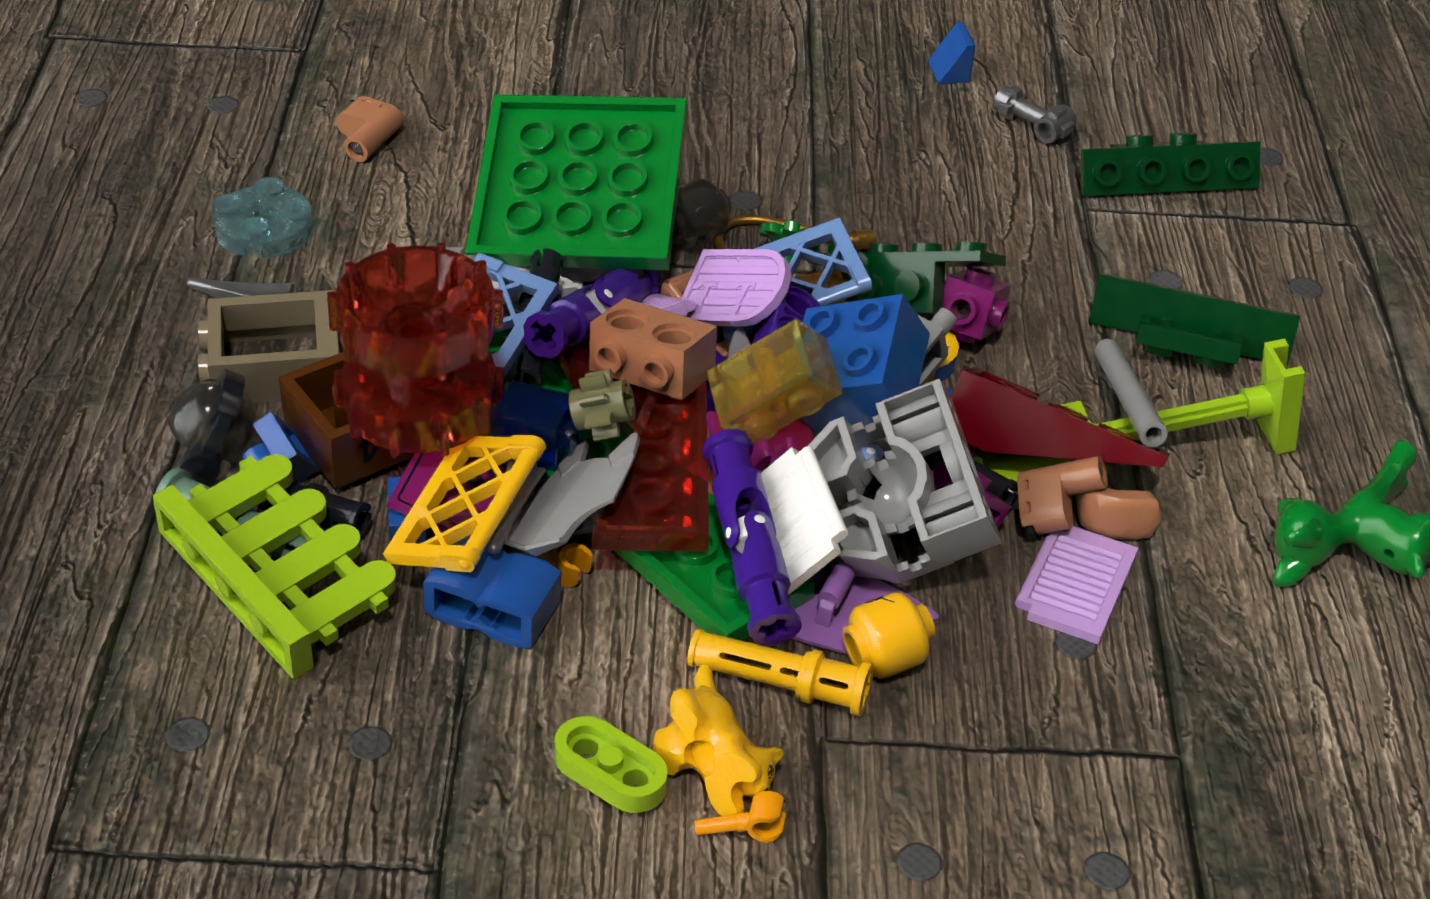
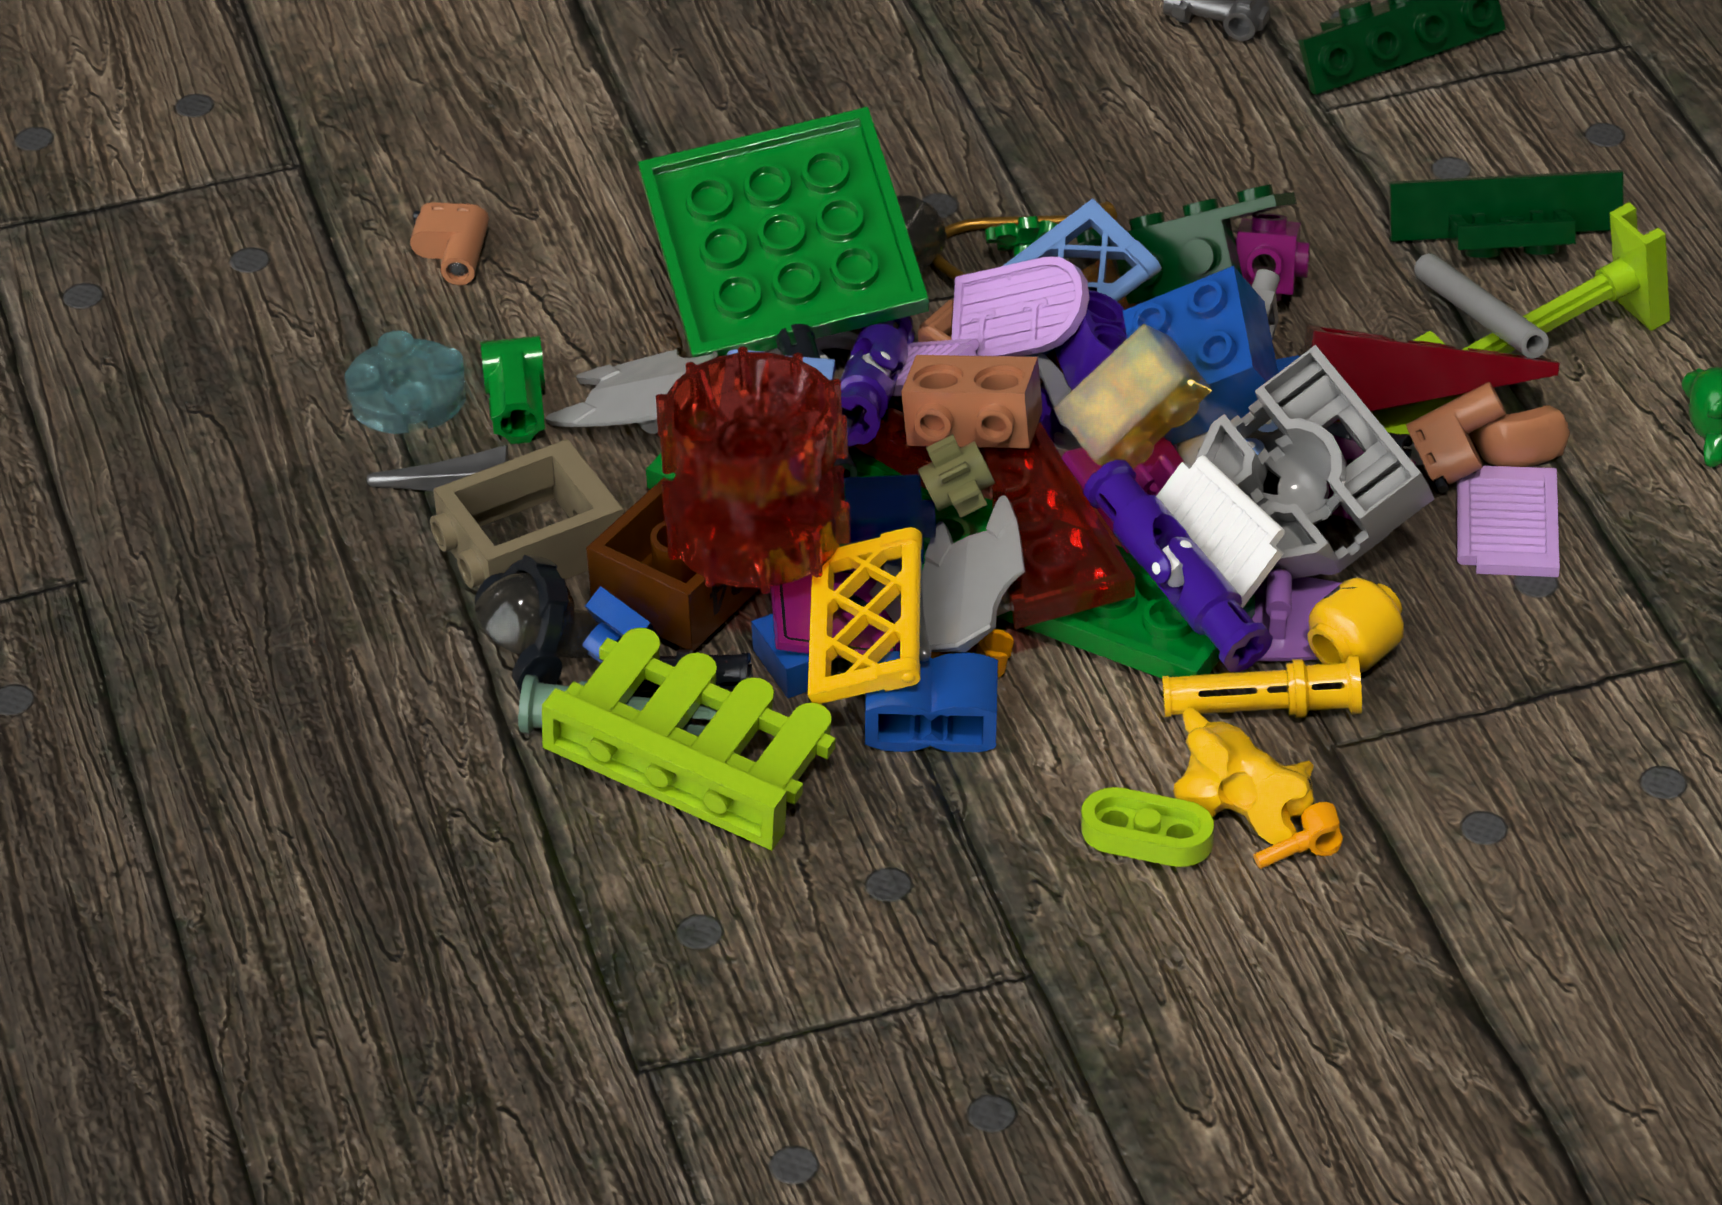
camera: 15 degrees left, 0 degrees up
none -> green piece [480,336,545,444]

